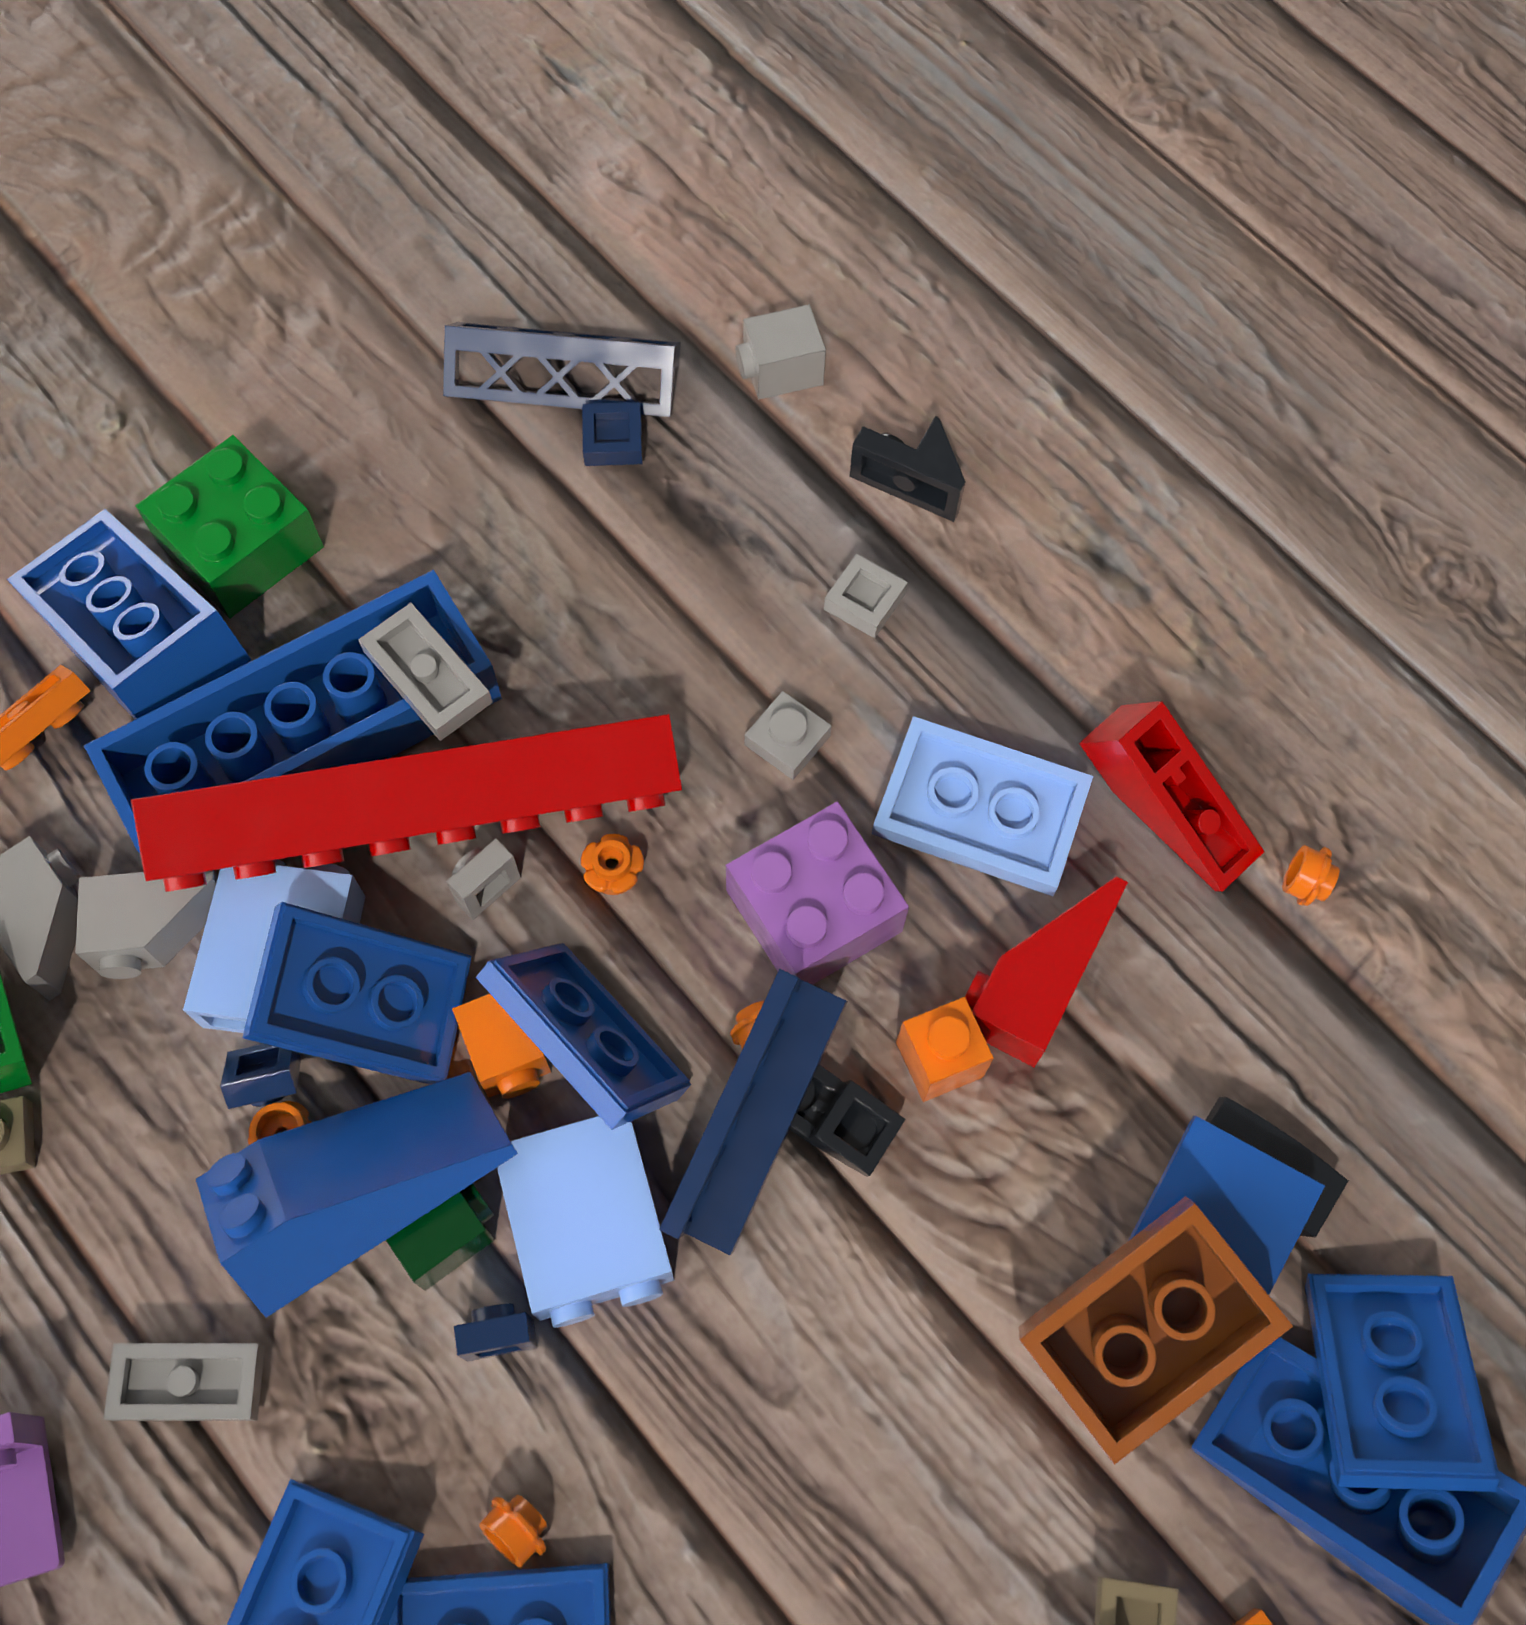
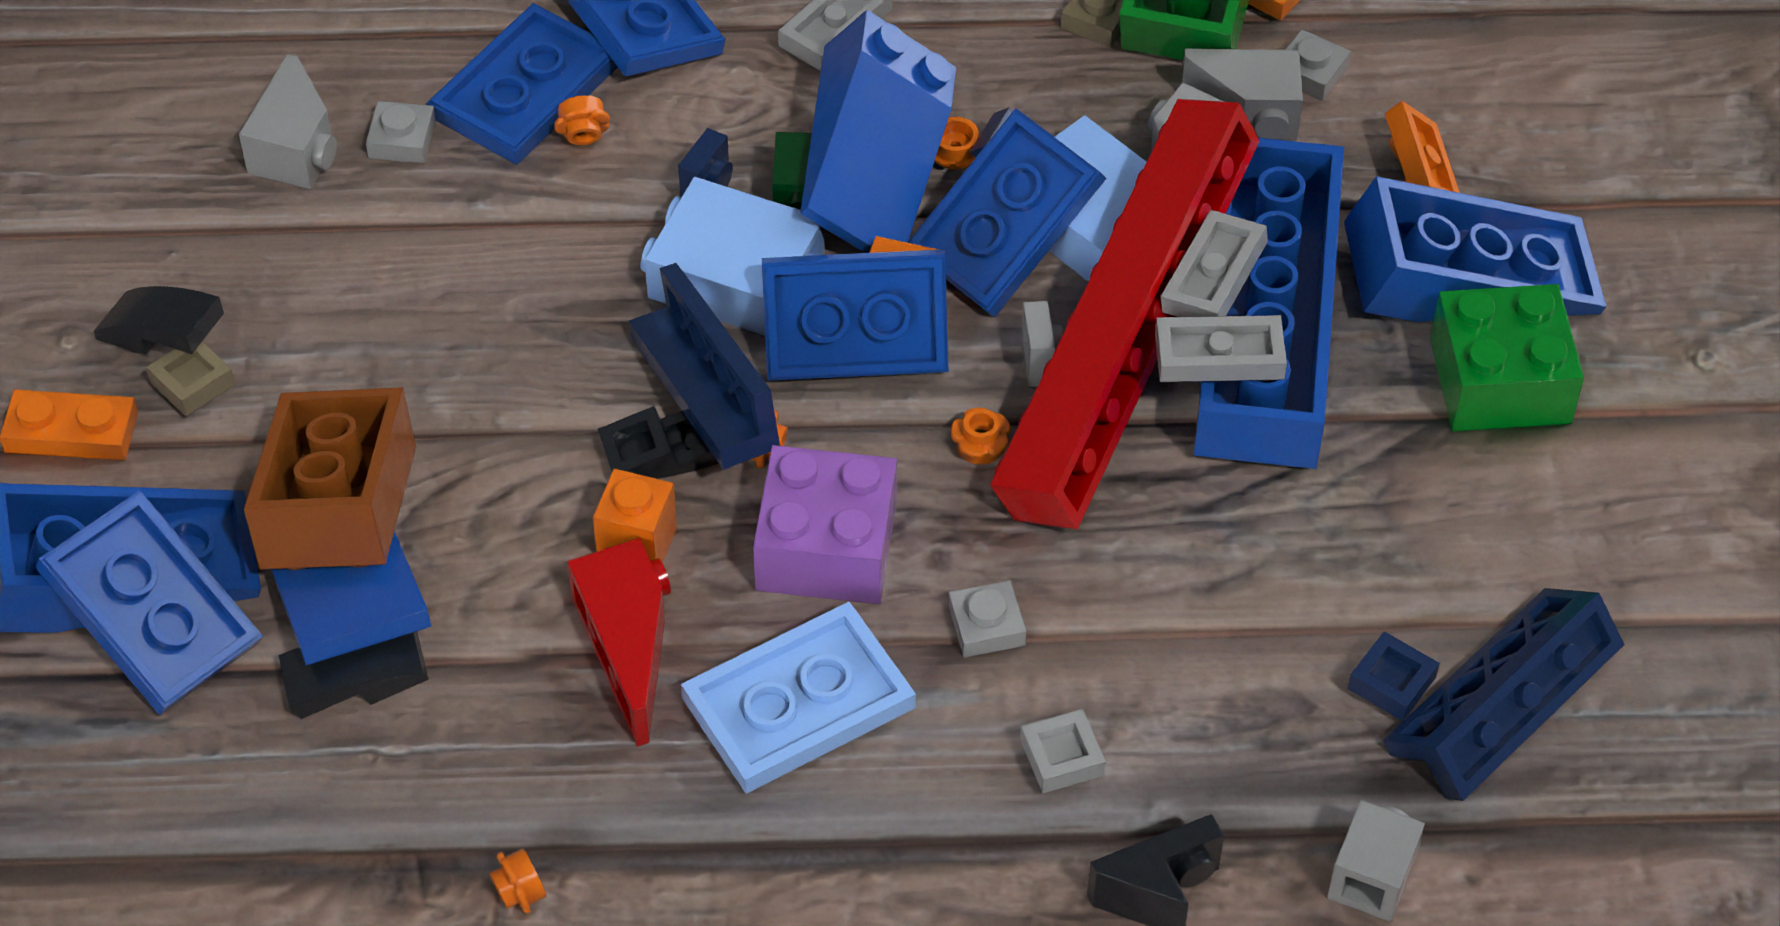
camera: 130 degrees right, 15 degrees down
red slope [1079,701,1265,892] -> none
none -> light grey plate [1161,210,1268,317]

